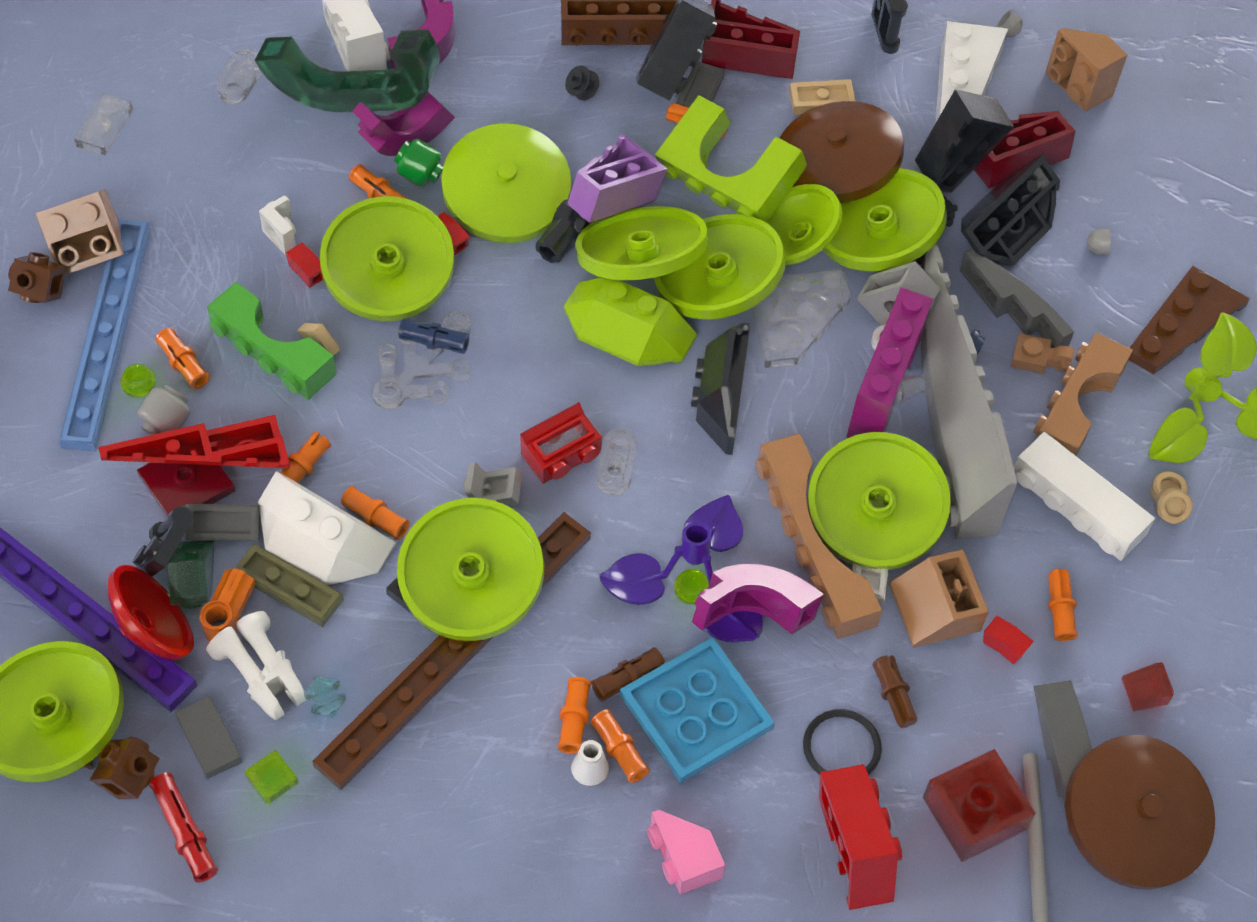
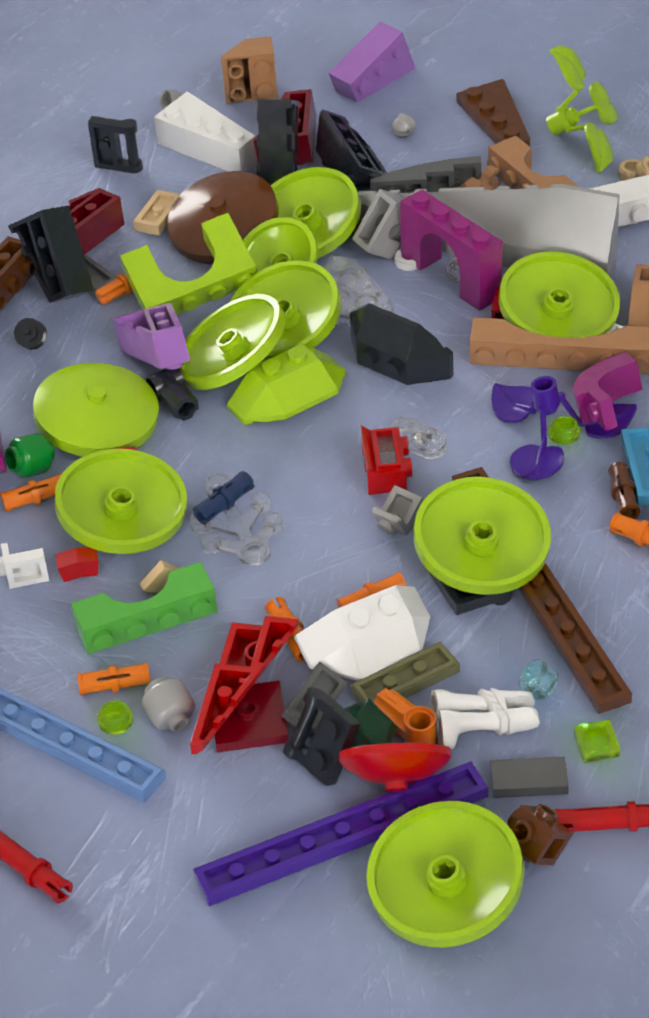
camera: 55 degrees left, 15 degrees down
none -> medium lavender wedge [328,21,415,103]

